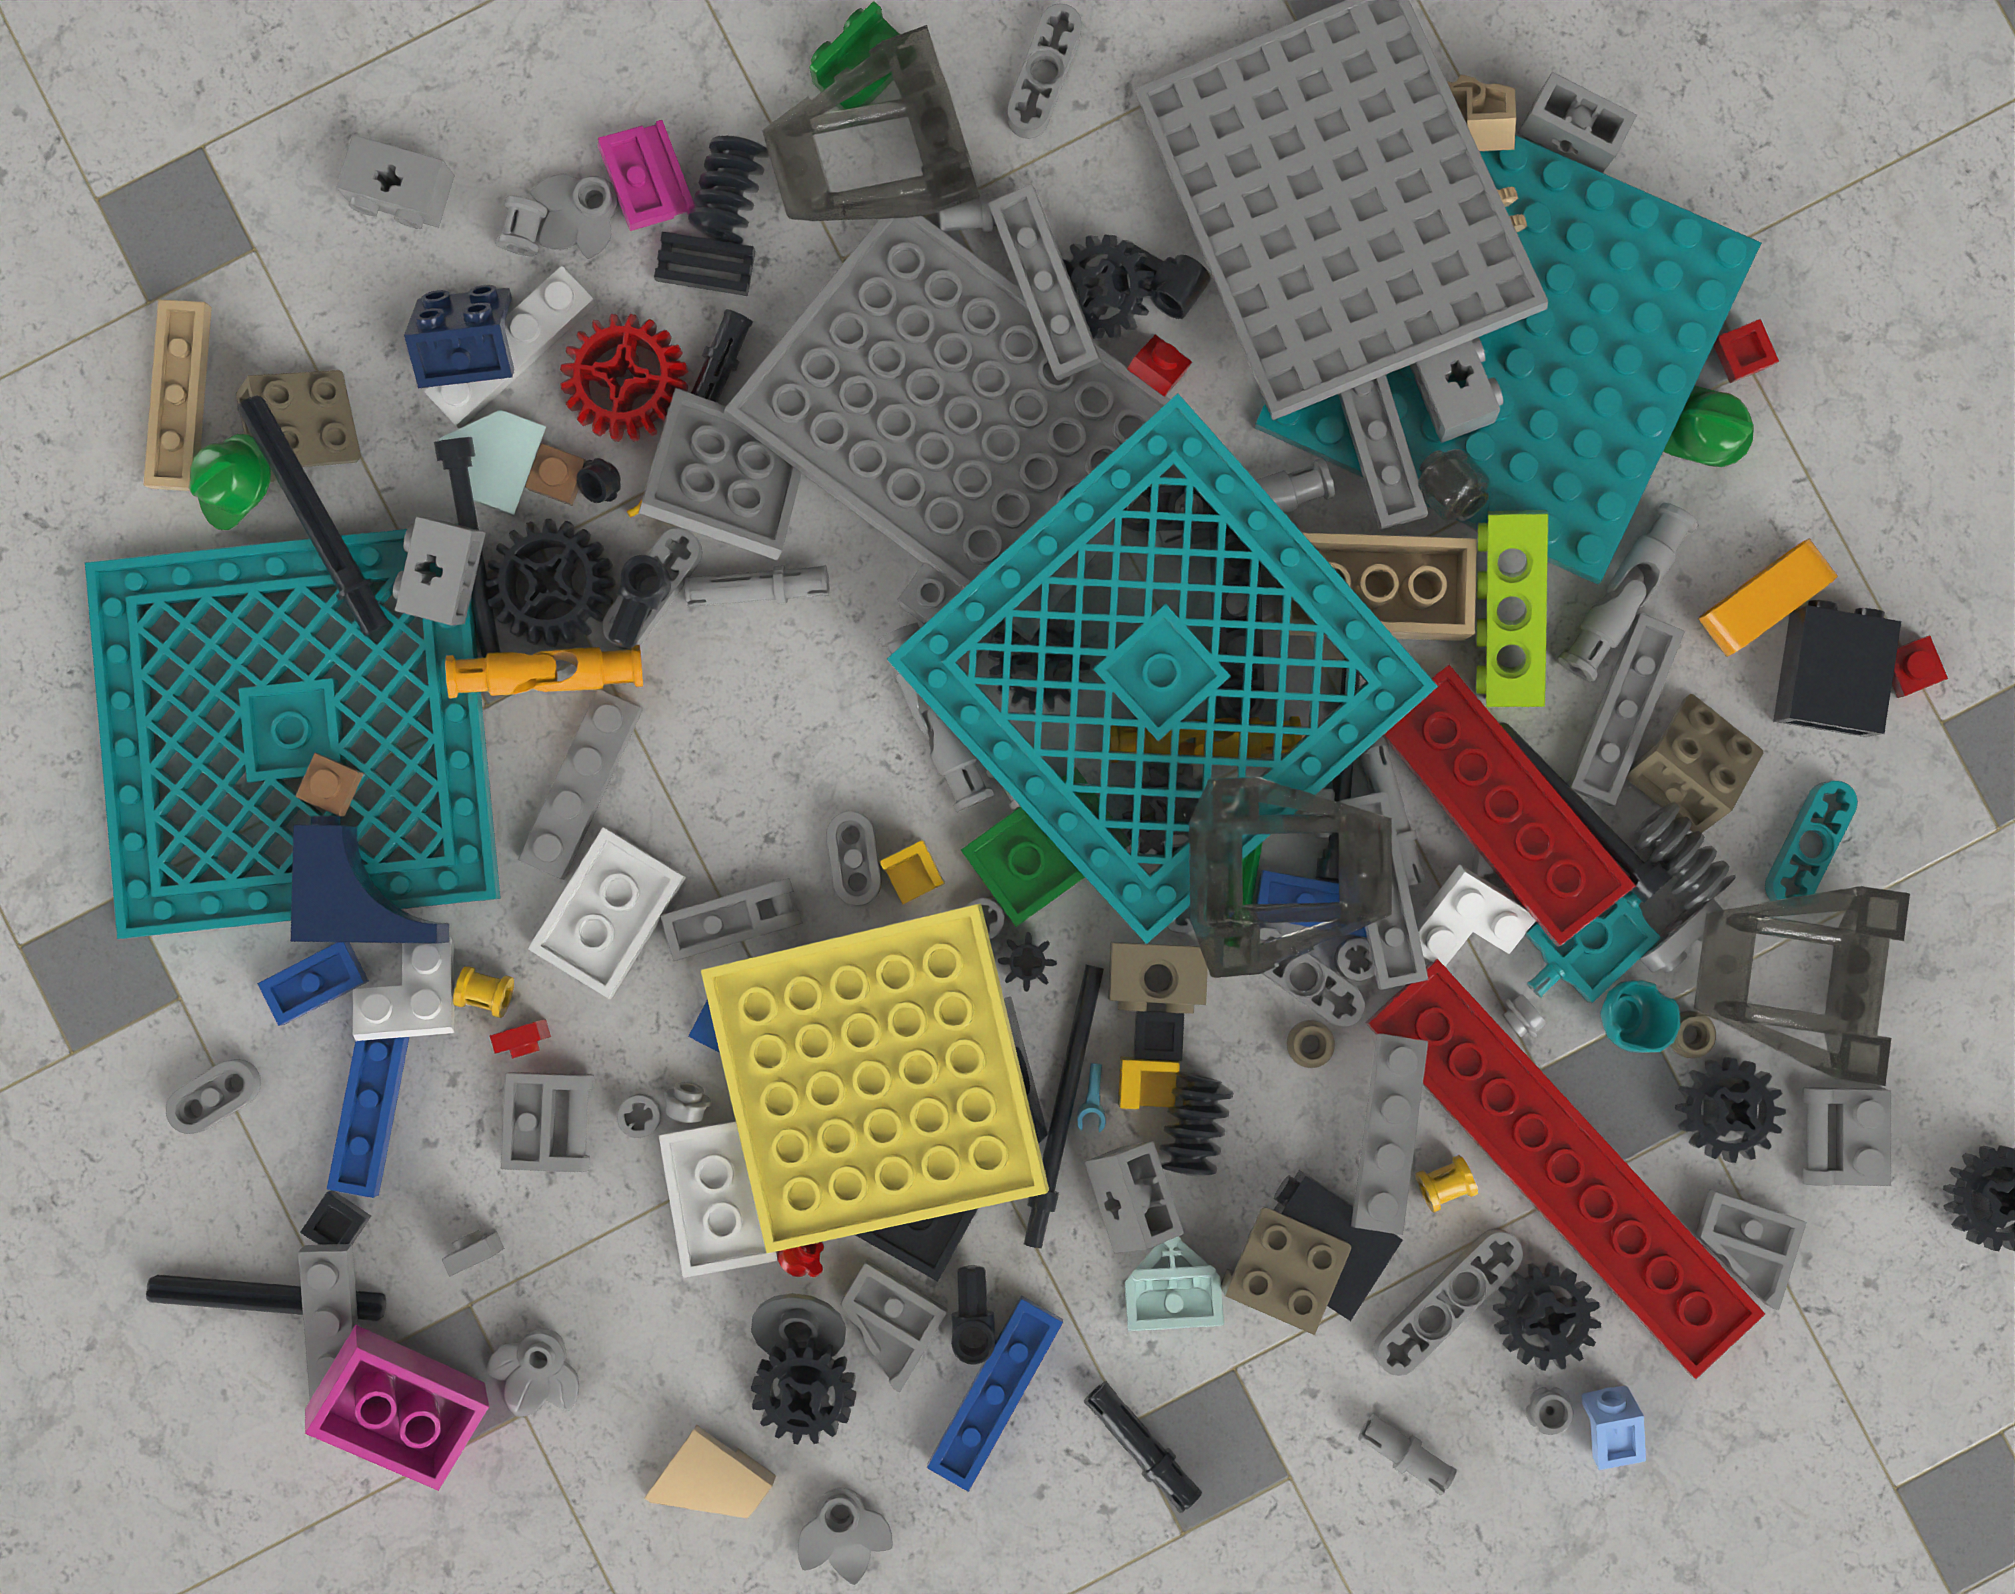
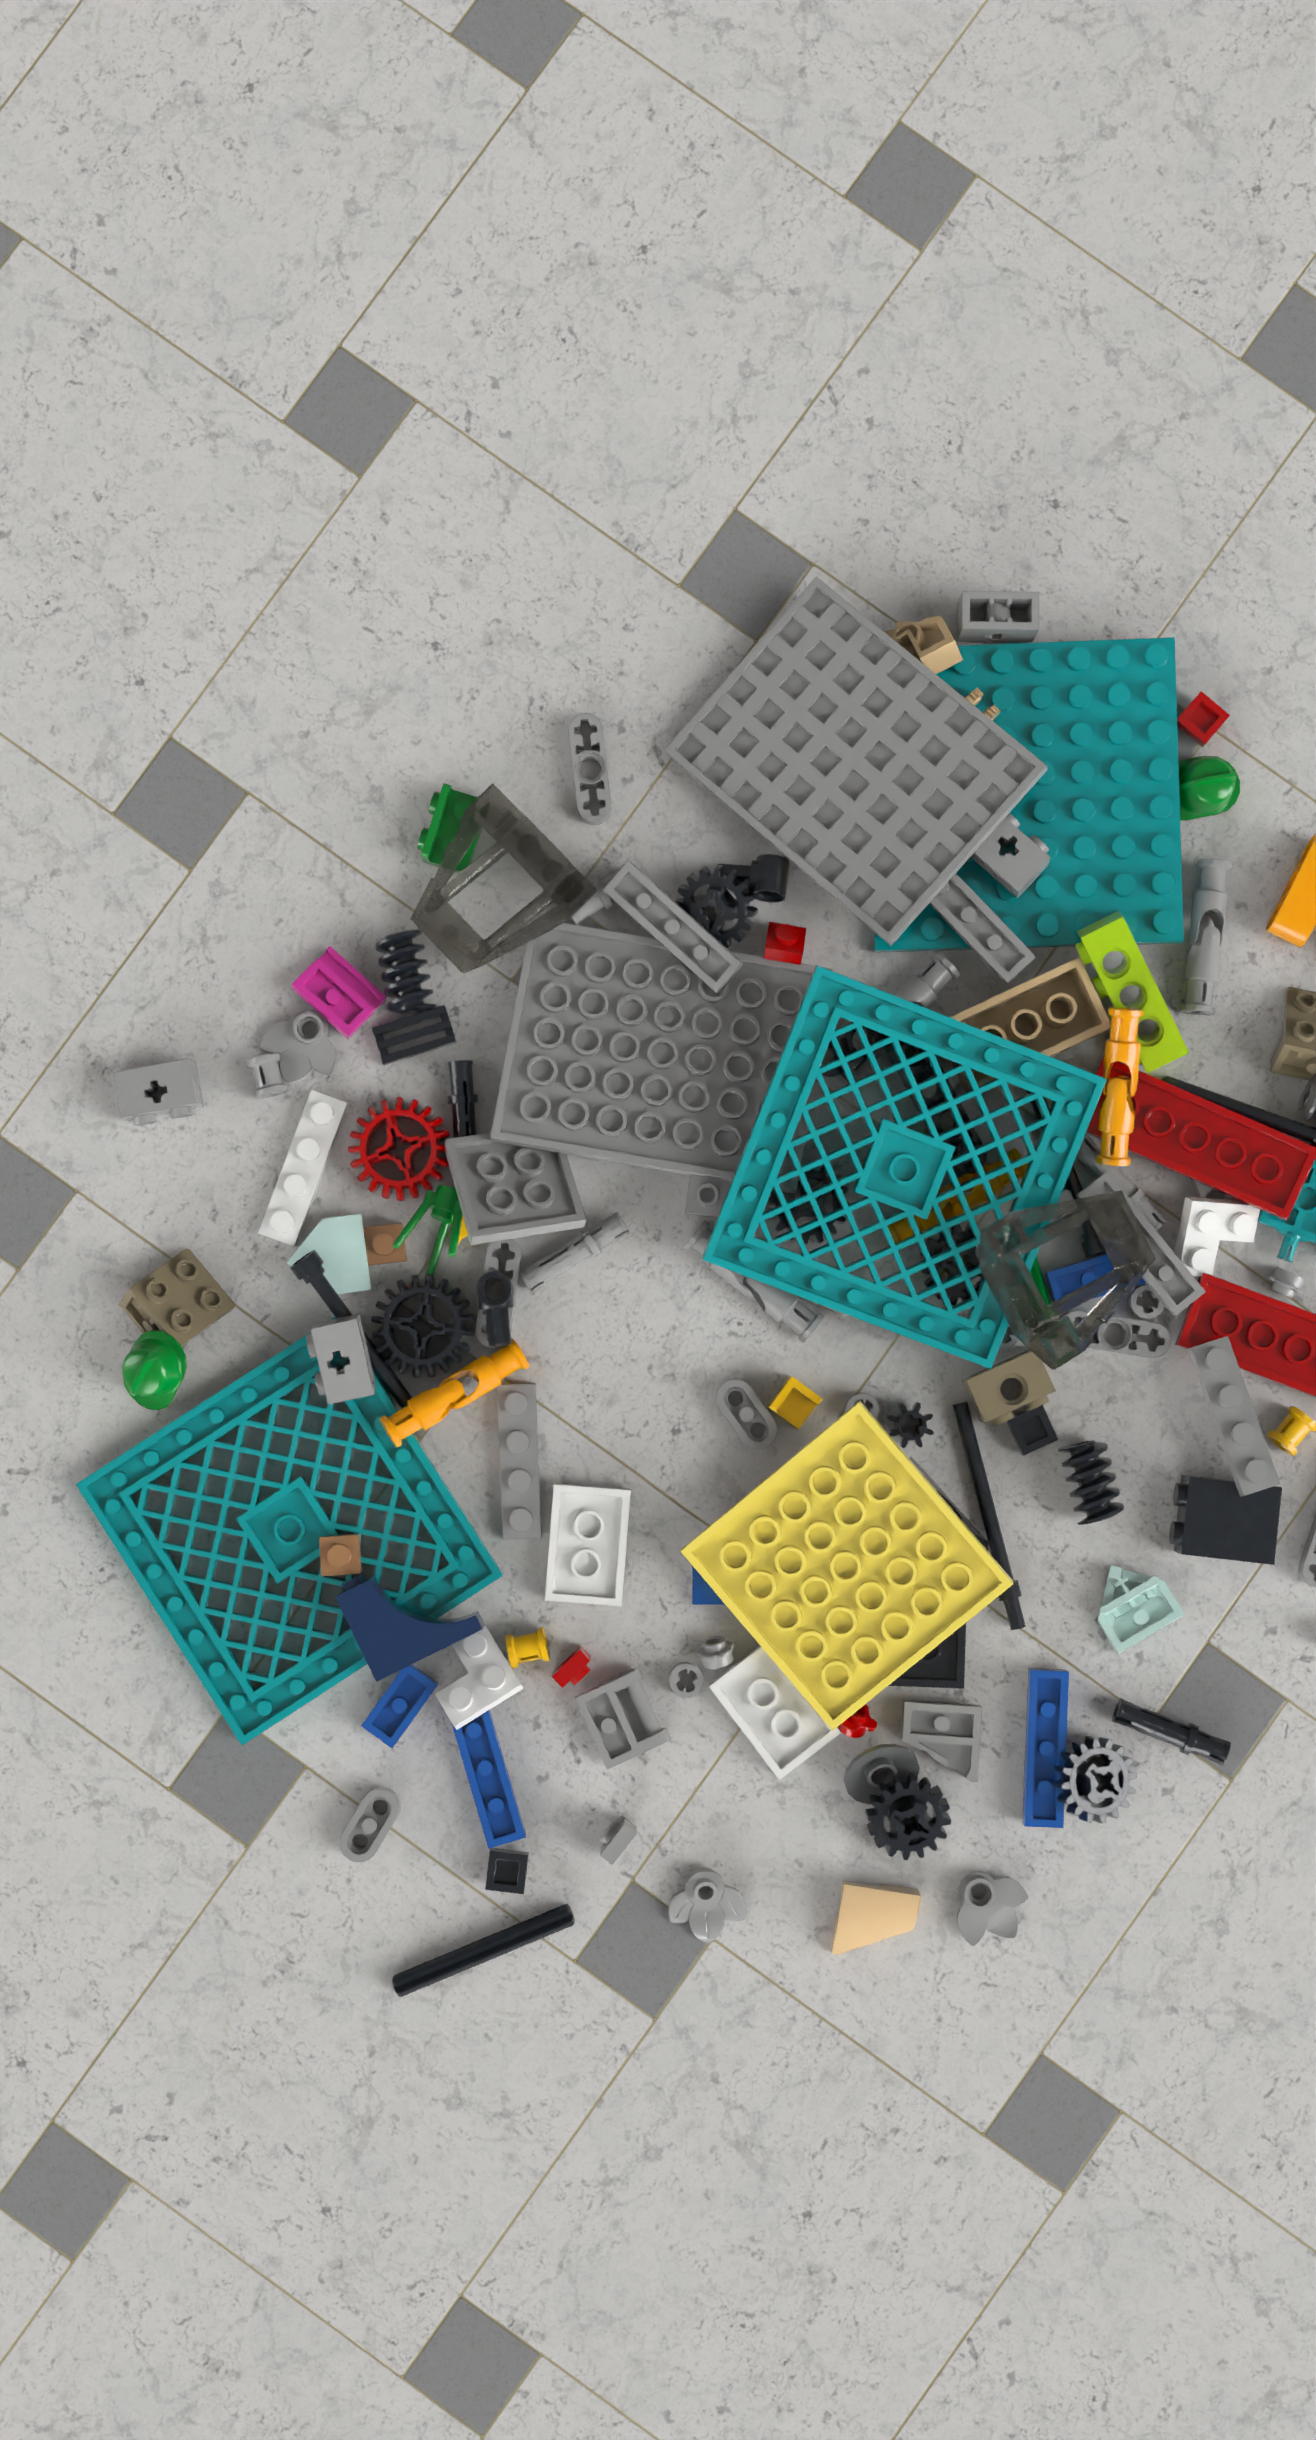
camera: 30 degrees left, 0 degrees up
tan plate [143,299,212,491] -> none
black axle [237,395,390,636] -> none
light grey plate [298,1244,358,1399] -> none
dark pink brick [305,1325,489,1491] -> none
dark blue bracket [404,285,515,389] -> none
black plate [577,458,621,503] -> none
light grey plate [660,878,803,961] -> none
black axle [951,1265,995,1365] -> none
green plate [961,767,1131,927] -> none
medium azure hand [1077,1063,1106,1133] -> none
light grey brick [1084,1141,1184,1254] -> none
yellow panel [1118,1056,1180,1109] -> none
dark tan bracket [1221,1207,1351,1335] -> none
dark tan plate [1287,1020,1335,1068] -> none
clear smoke head [1418,449,1490,521] -> none
light grey plate [1568,613,1685,806] -> none
none -> green plant [393,1185,463,1278]
none -> gear [1053,1736,1137,1824]
none -> light orange piece [1096,1007,1144,1166]

